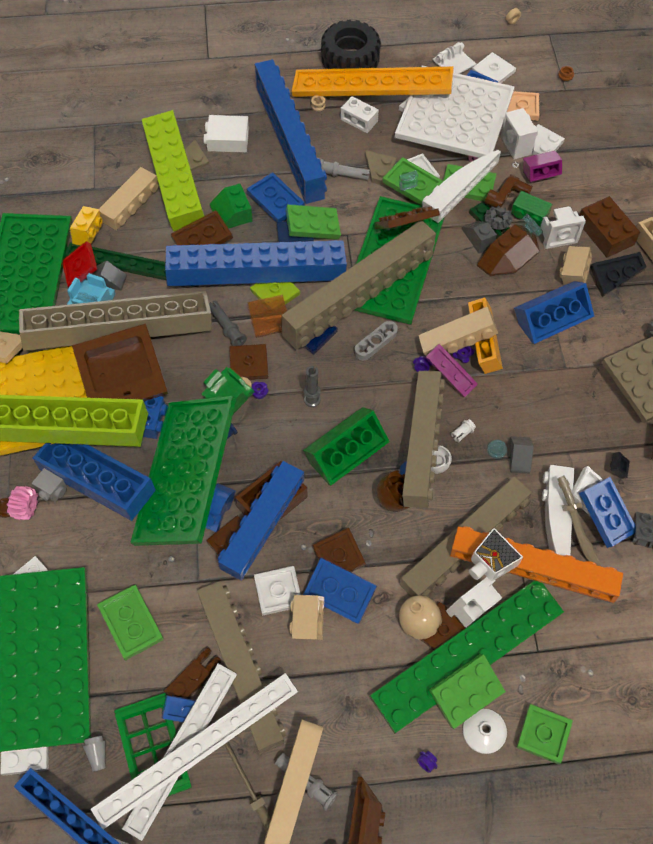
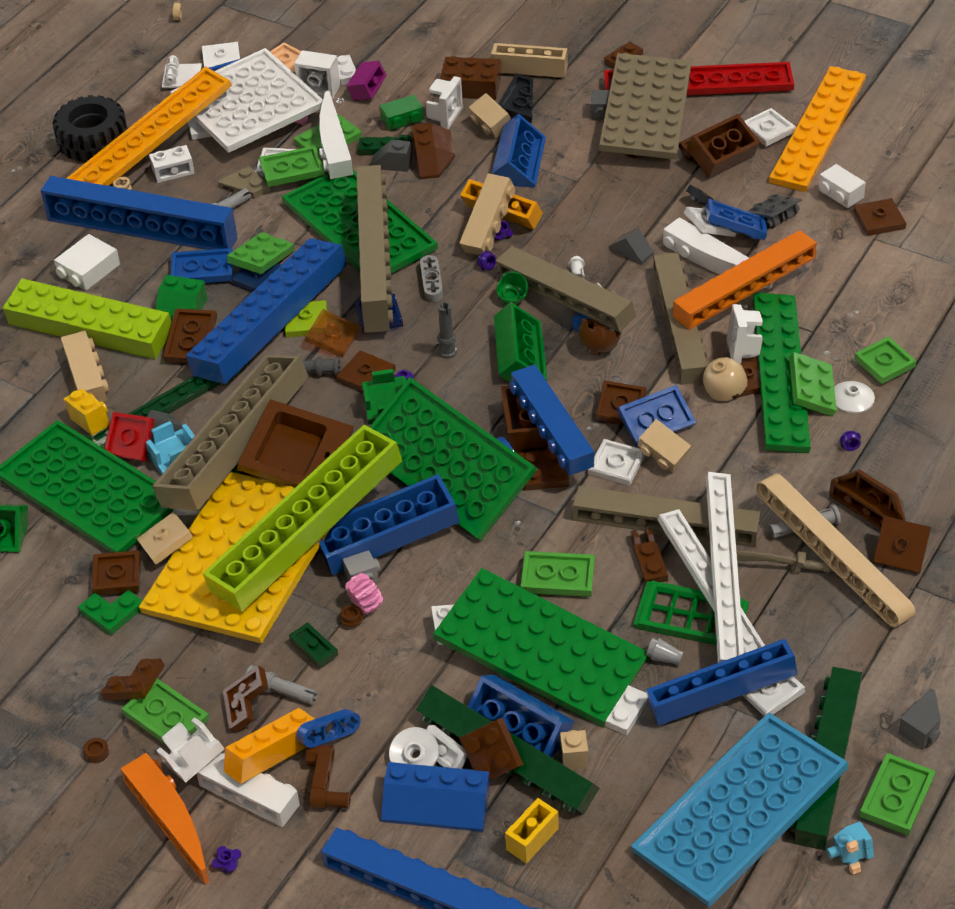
camera: 50 degrees left, 15 degrees down
clear light blue tile [76,292,98,303] -> none
blue plate [162,695,196,722] -> none
reddish brown plate [374,206,440,229] -> none
clear light blue tile [399,171,418,191] -> none
magenta plate [425,344,478,397] -> none
torso [469,528,523,581] -> none
reddish brown beam [485,174,533,208] -> none
dark grey gear [485,205,513,230] -> none
clear light blue plate [487,440,507,459] -> none
clear light blue plate [522,214,543,236] -> none
dark tan sword [557,475,602,567] -> none
dark orange plate [558,66,574,81] -> none
none -> green hair [496,271,528,305]

